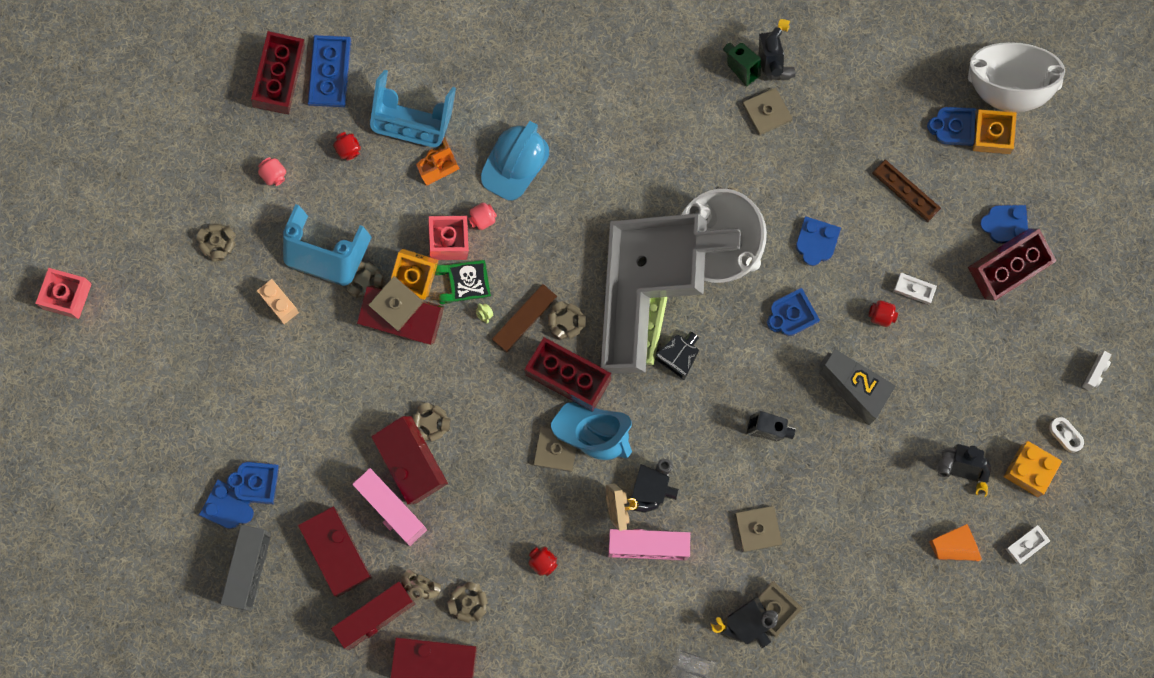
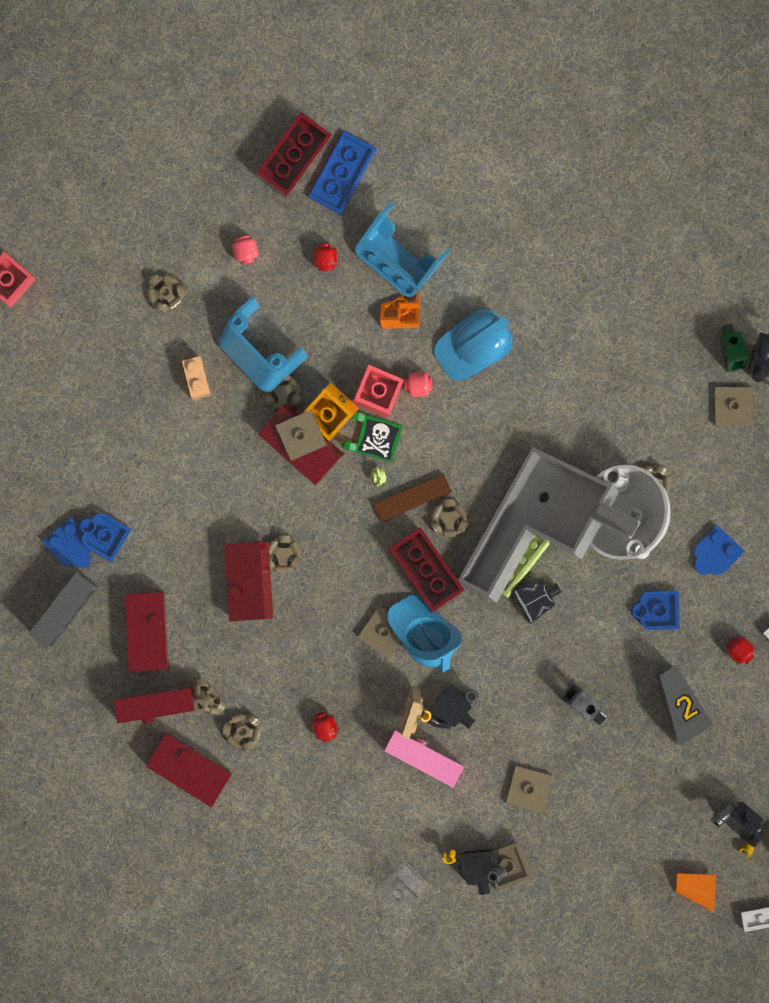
camera: 25 degrees right, 10 degrees up
bright pink brick [353,468,427,546] -> none

